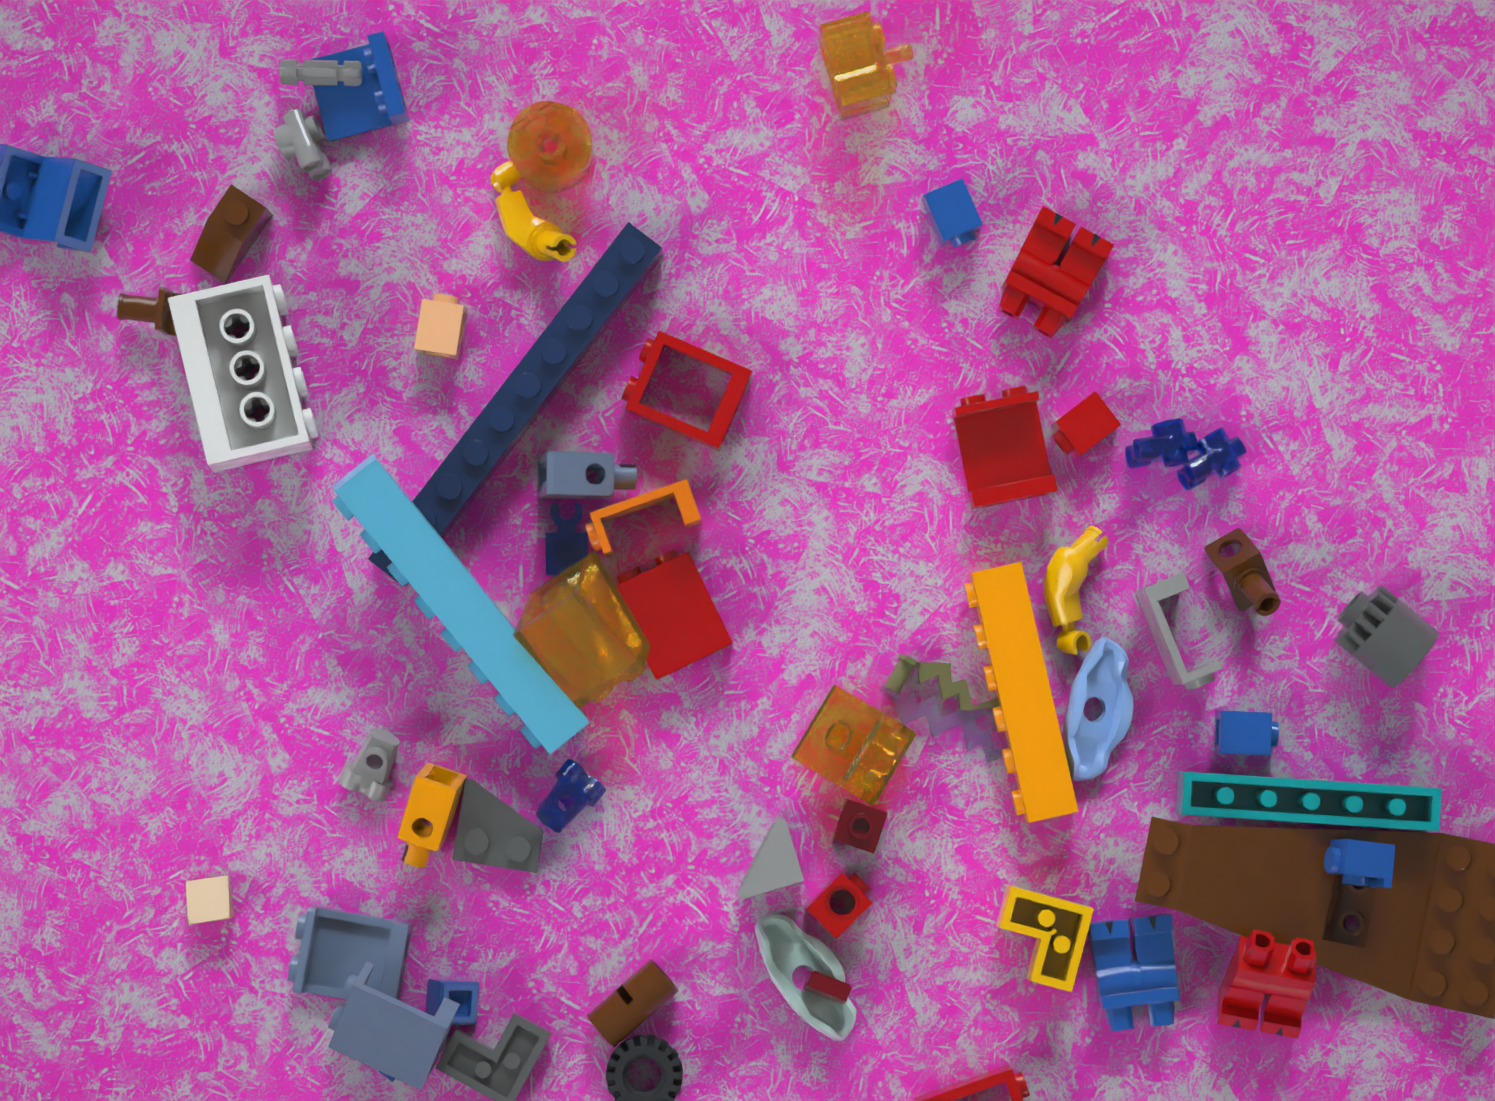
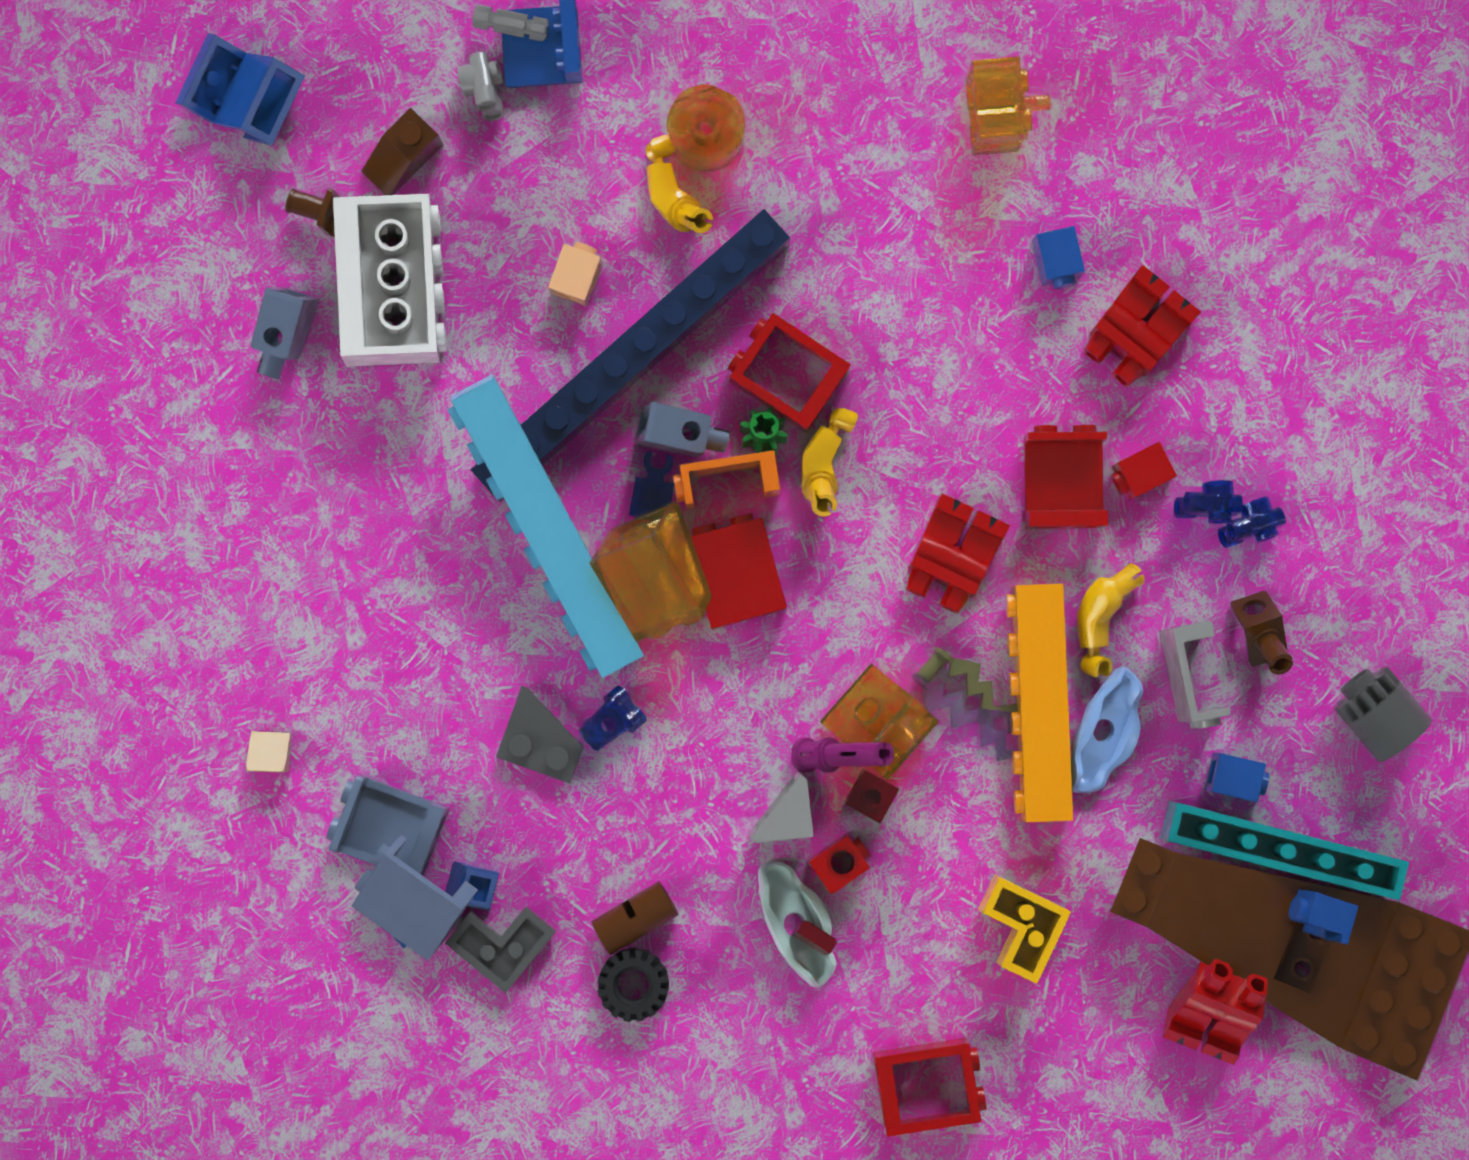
camera: 10 degrees right, 0 degrees up
light grey plate [338,729,400,802] -> none
light orange torso [397,762,468,868] -> none
blue hips [1088,914,1180,1031] -> none
none -> sand blue torso [251,287,320,379]
none -> green gear [739,407,788,456]
none -> magenta pin [791,737,894,773]
none -> yellow arm [801,408,858,517]
none -> red hips [906,493,1011,614]

